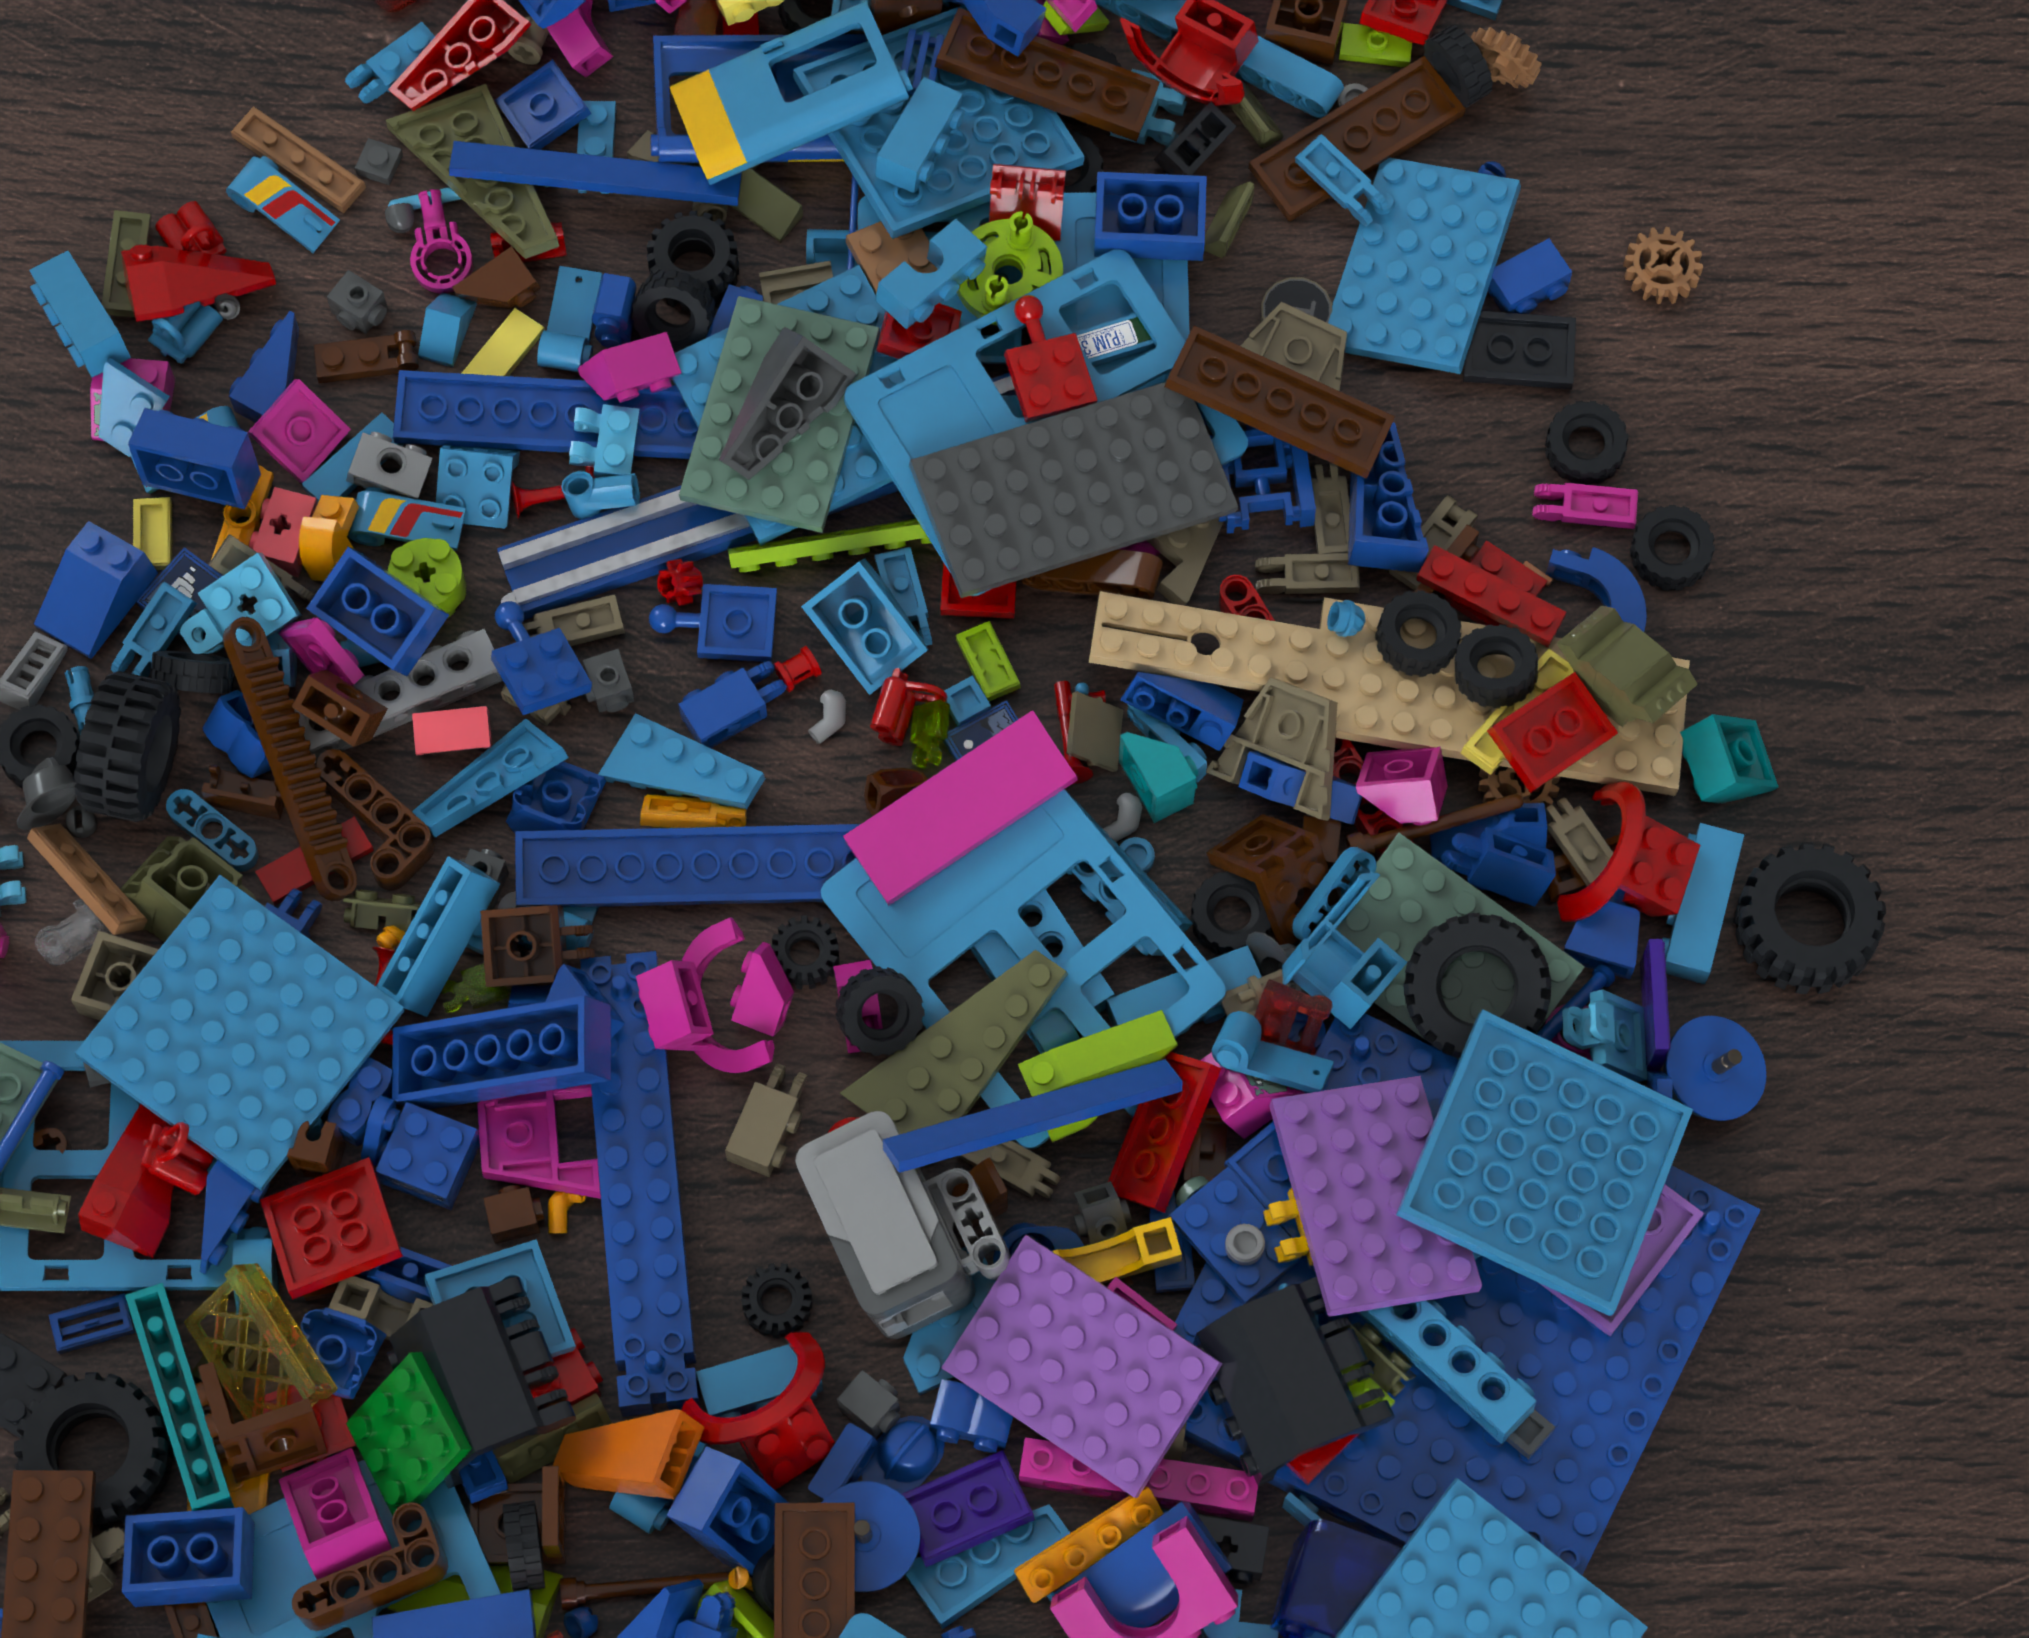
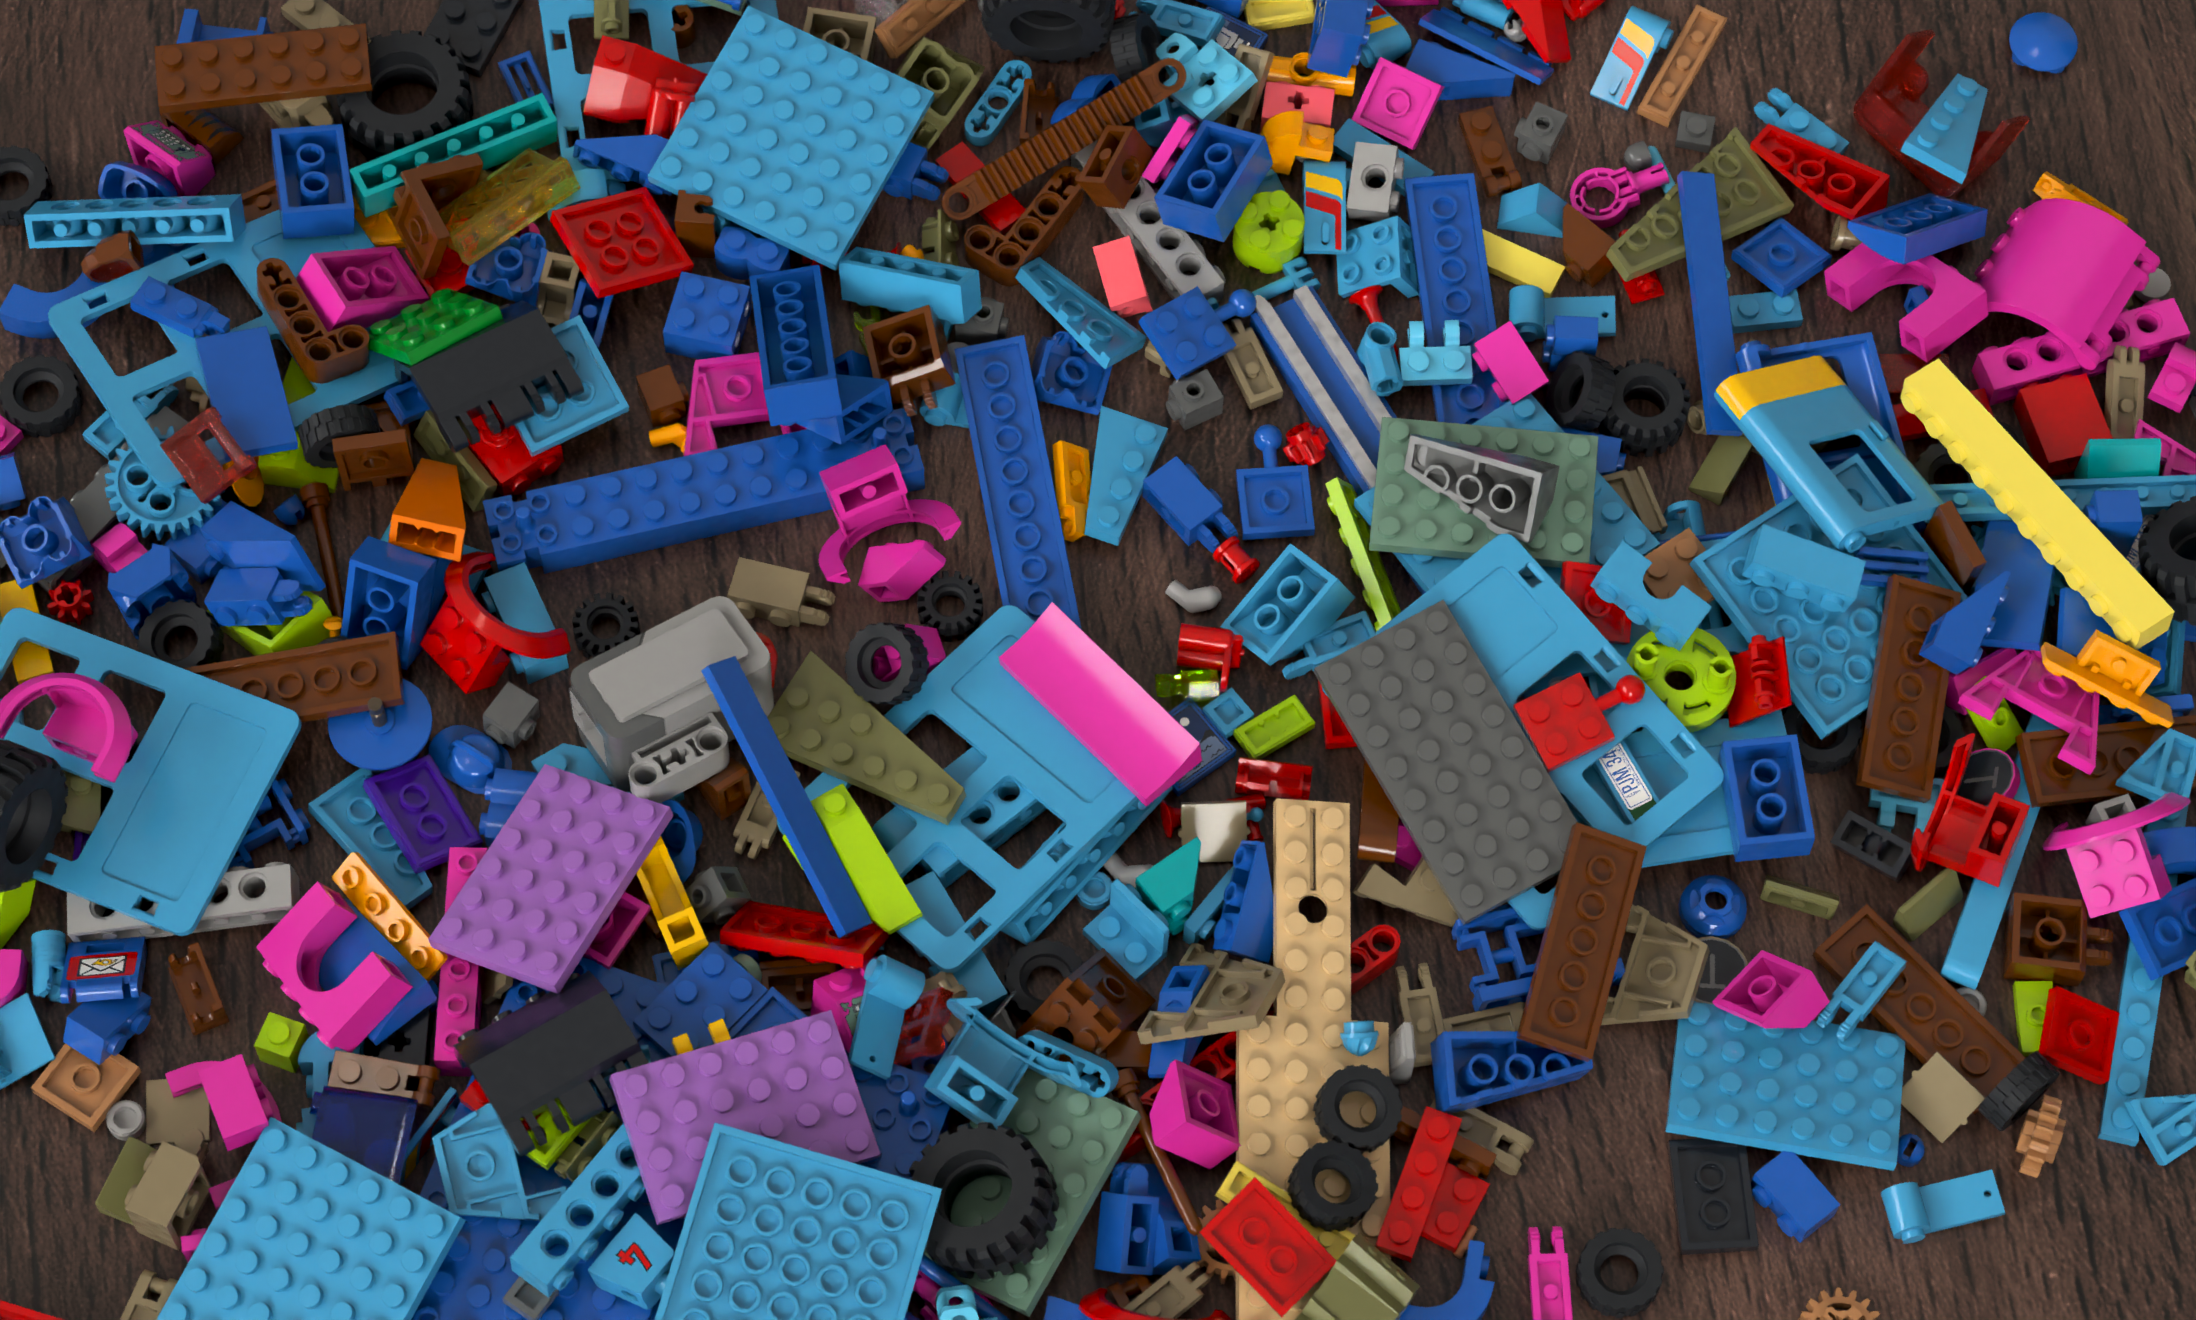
camera: 80 degrees right, 5 degrees down
blue plate [361,1095,400,1166] -> none
blue slope [808,1423,879,1500] -> none
reddish brown rock [864,768,928,816] -> none
light grey tile [1225,1224,1265,1265] -> none
none -> plate [327,1050,441,1108]
none -> dark azure wing [432,1103,574,1222]
none -> dark azure torso [587,1213,675,1309]
none -> dark azure bracket [1083,879,1169,982]
none -> dark azure hinge [1207,256,1321,310]
none -> red hinge [1235,757,1313,800]
none -> light grey slope [1389,1022,1416,1085]
none -> blue windscreen [1418,7,1554,85]
none -> blue piece [1678,875,1747,940]
none -> dark pink slope [1712,950,1830,1028]
none -> dark azure door [1880,1170,2005,1244]
none -> dark tan piece [1901,1052,1986,1143]
none -> black tile [1957,748,2020,807]

